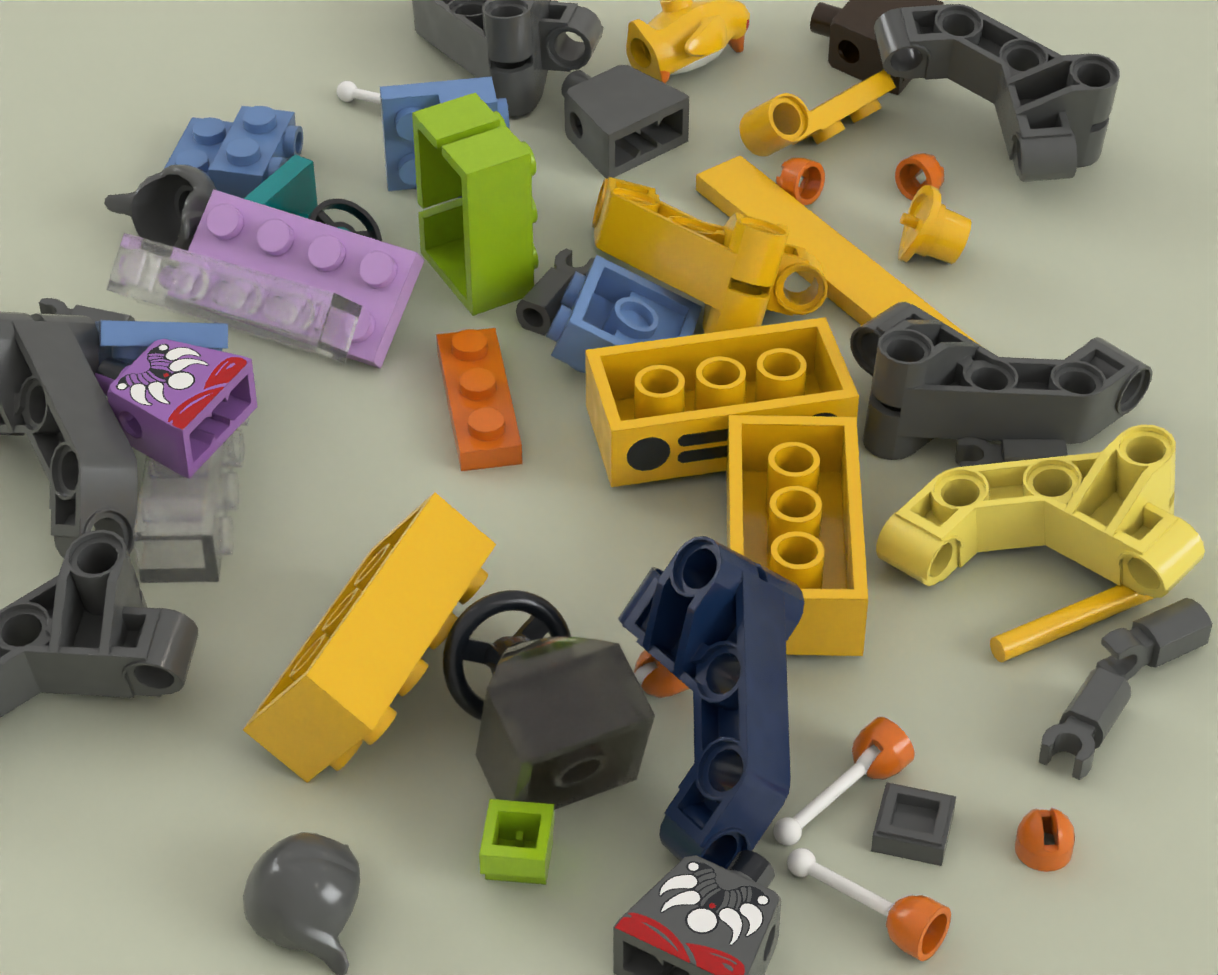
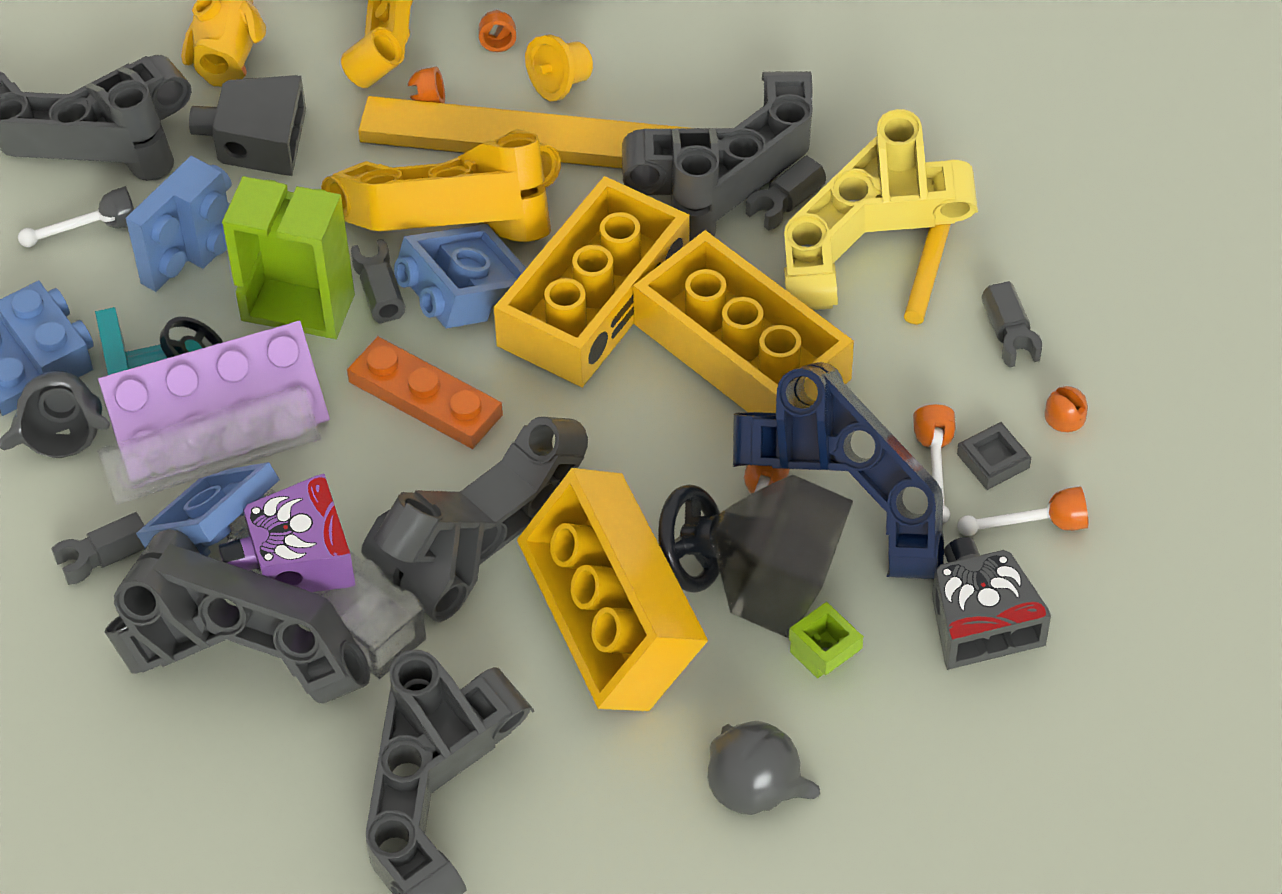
camera: 45 degrees left, 10 degrees up
dark grey bar [1096,598,1213,680] -> none
none -> dark grey connector [361,417,588,622]

